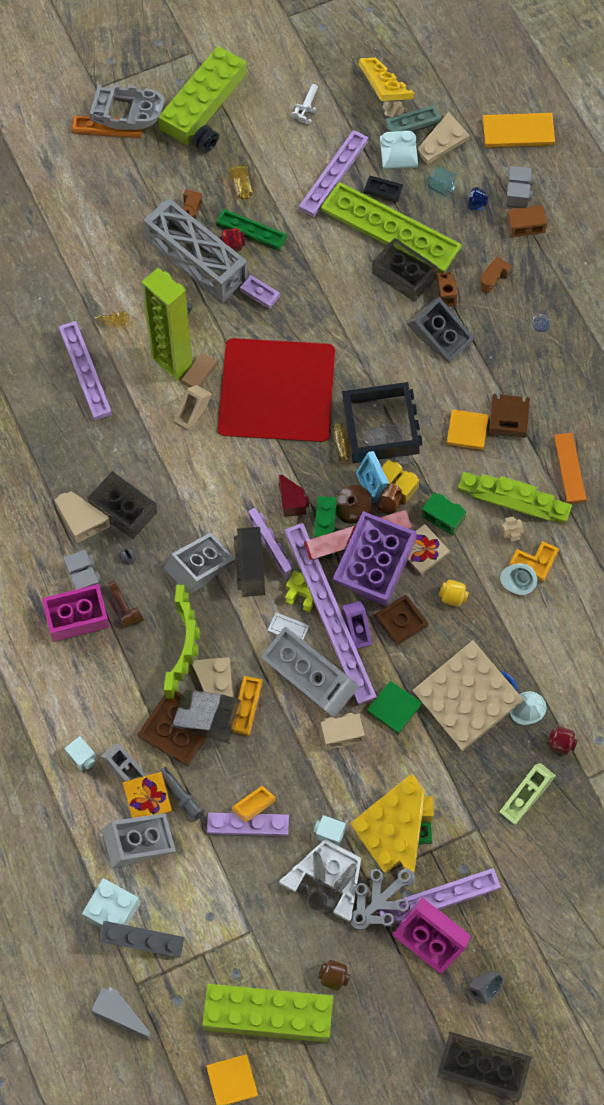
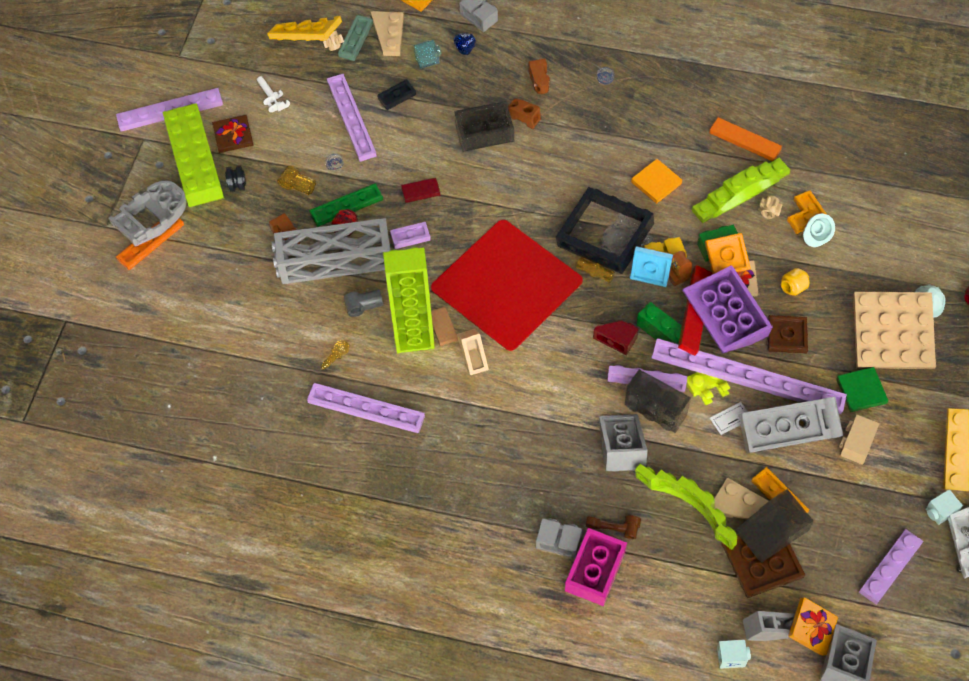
camera: 50 degrees left, 5 degrees down
tan slope [54,491,111,543] -> none
clear smoke brick [88,471,157,540] -> none
dark grey hinge [120,548,136,565] -> none
dark grey pin [159,767,205,822] -> none
light orange tile [232,786,276,823] -> none
lime plate [321,182,462,273] -> none
reddish brown dish [336,485,372,522] -> none
medium lavender slope [342,601,372,649] -> none
light aqua slope [380,131,418,170] -> none
dark grey slope [407,297,475,363] -> none
reddish brown container [489,394,530,438] -> none
dark orange brick [506,205,547,238] -> none
none -> lavender plate [116,88,223,131]
none -> reddish brown tile [212,115,254,153]
none -> clear tile [326,154,344,172]
none -> dark red tile [401,178,441,203]
none -> light orange tile [705,233,751,274]

